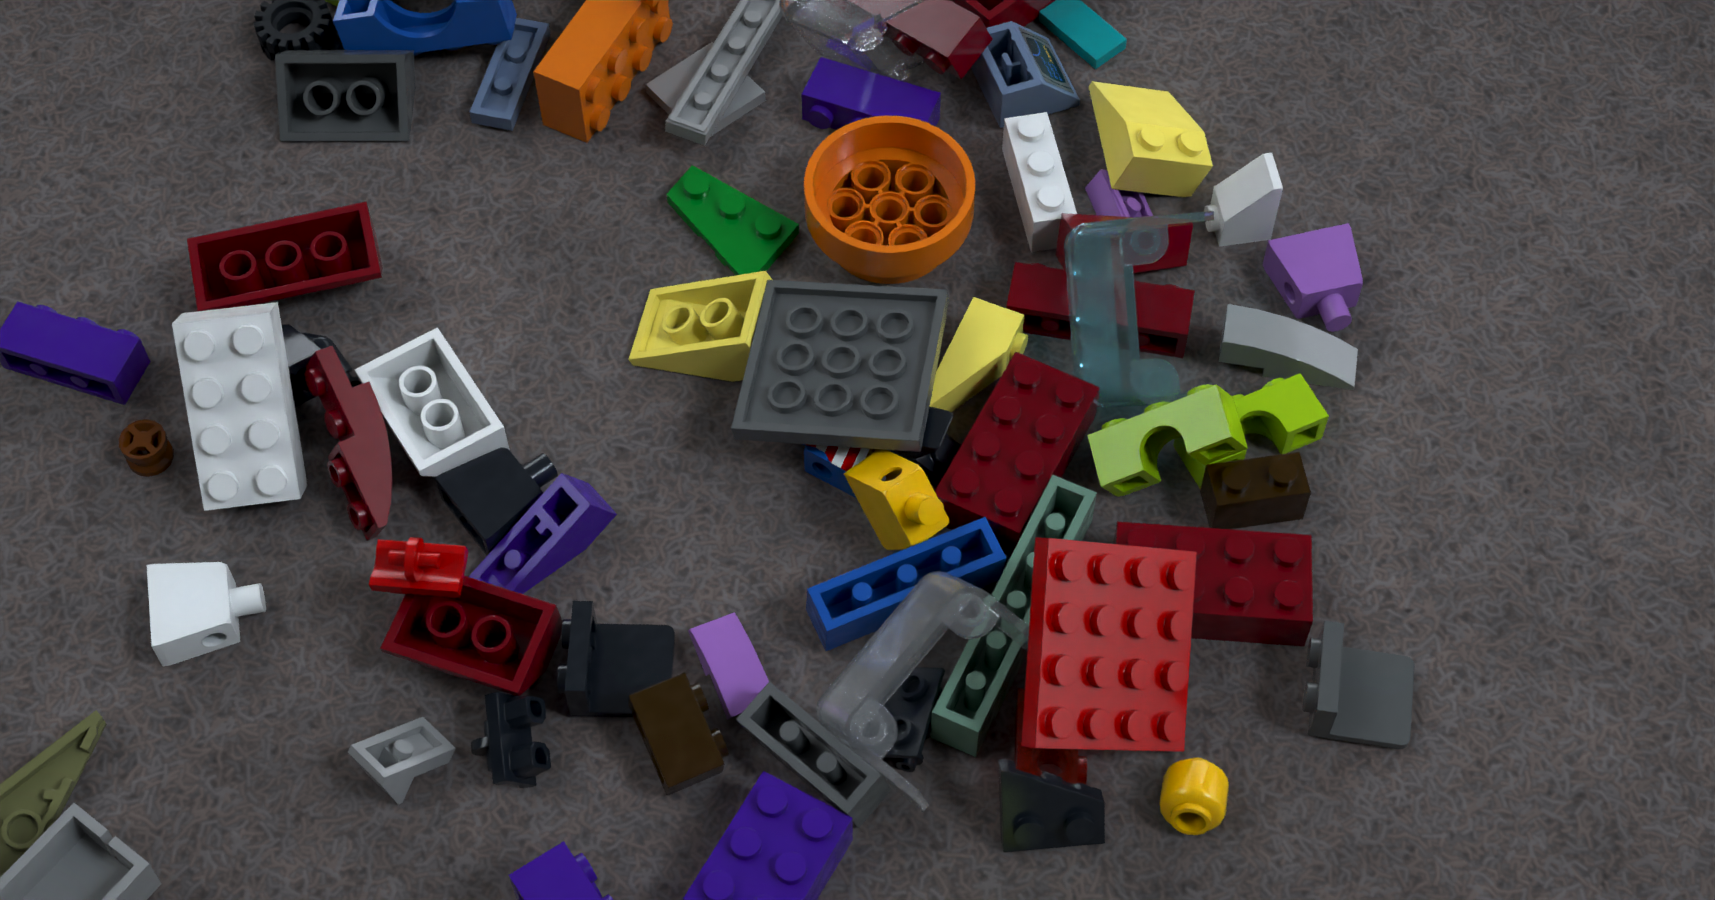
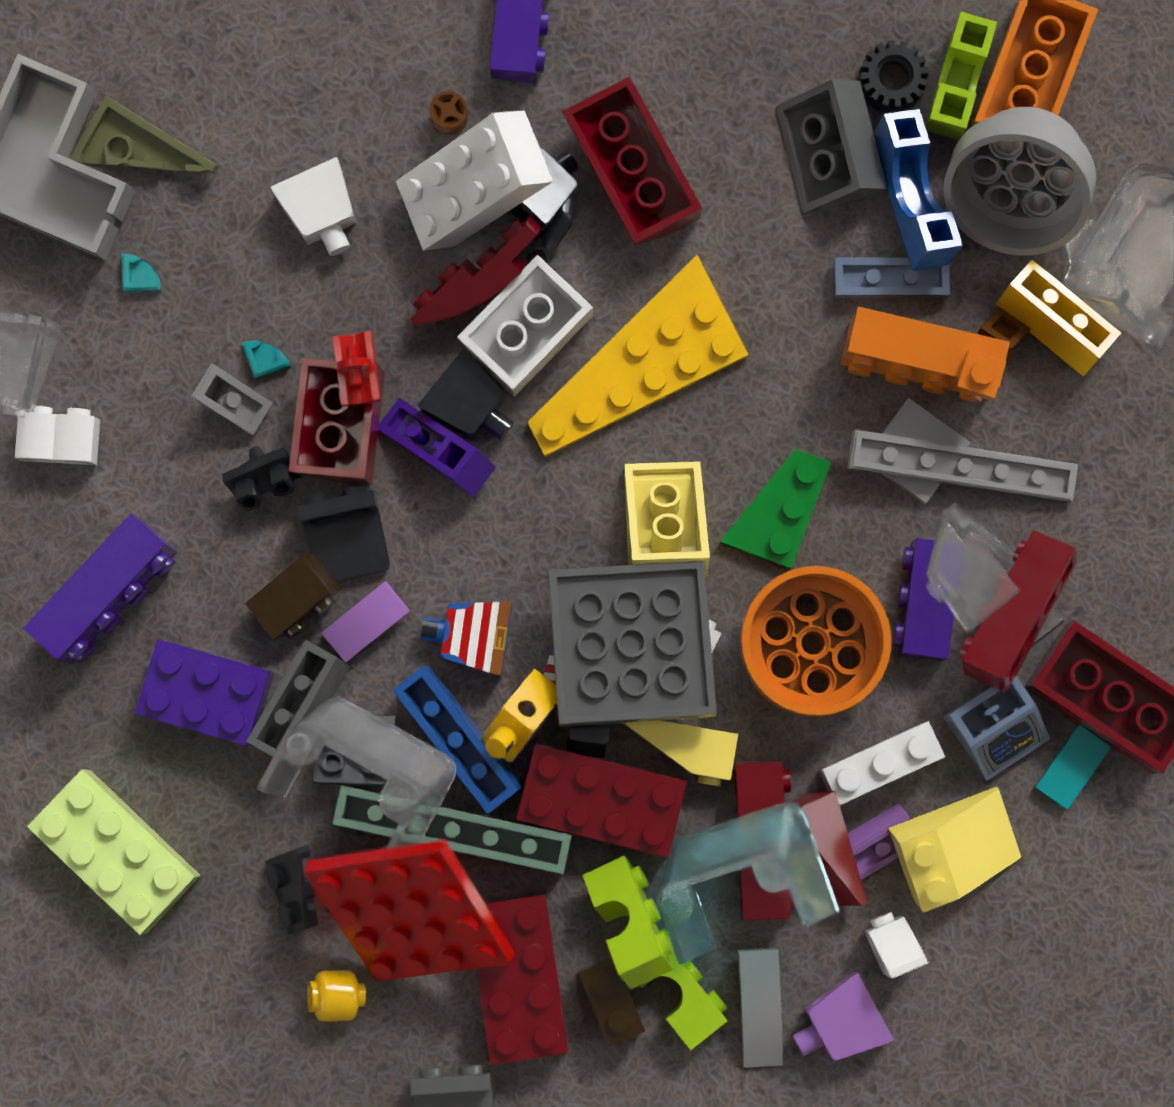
camera: 75 degrees right, 25 degrees up
none -> teal tile [122,253,162,293]
none -> teal tile [242,341,291,380]
none -> torso [421,602,512,677]
none -> yellow wing [528,255,748,457]

